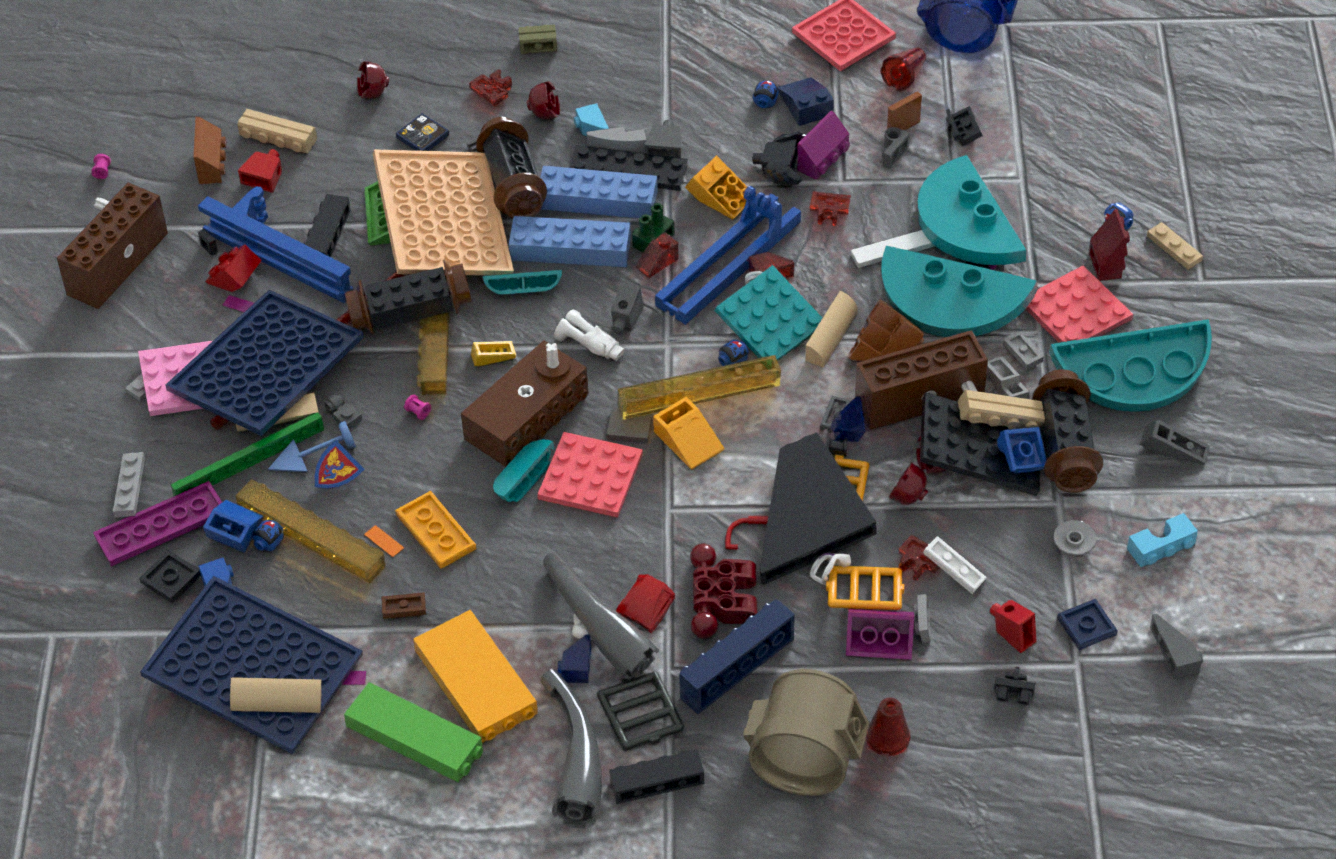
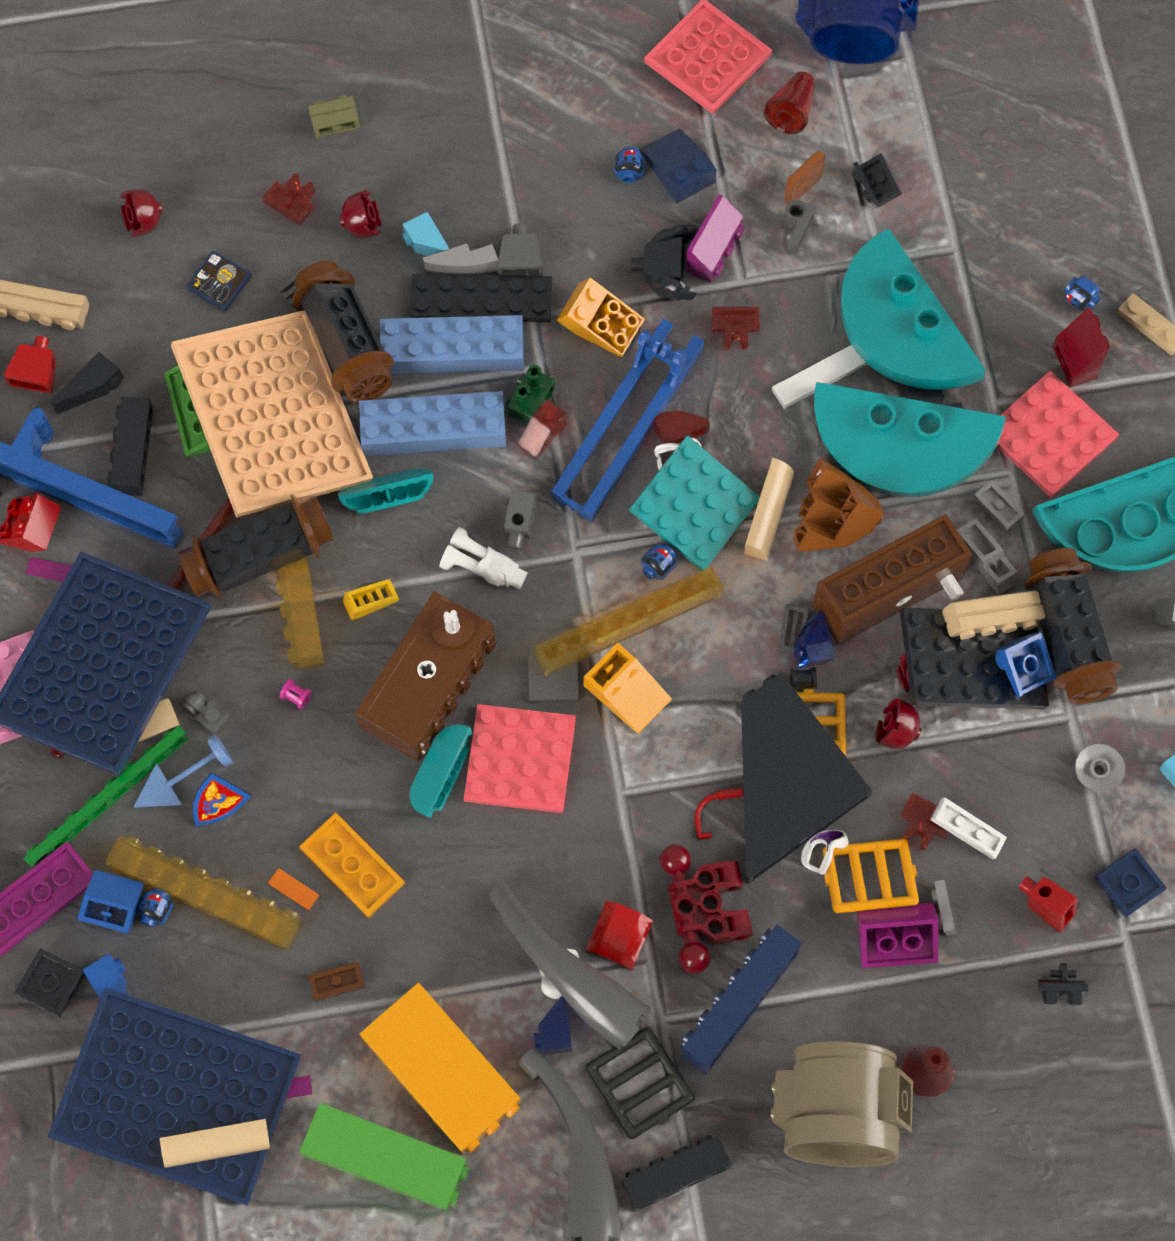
camera: 10 degrees left, 20 degrees up
none -> black slope [50,352,124,414]

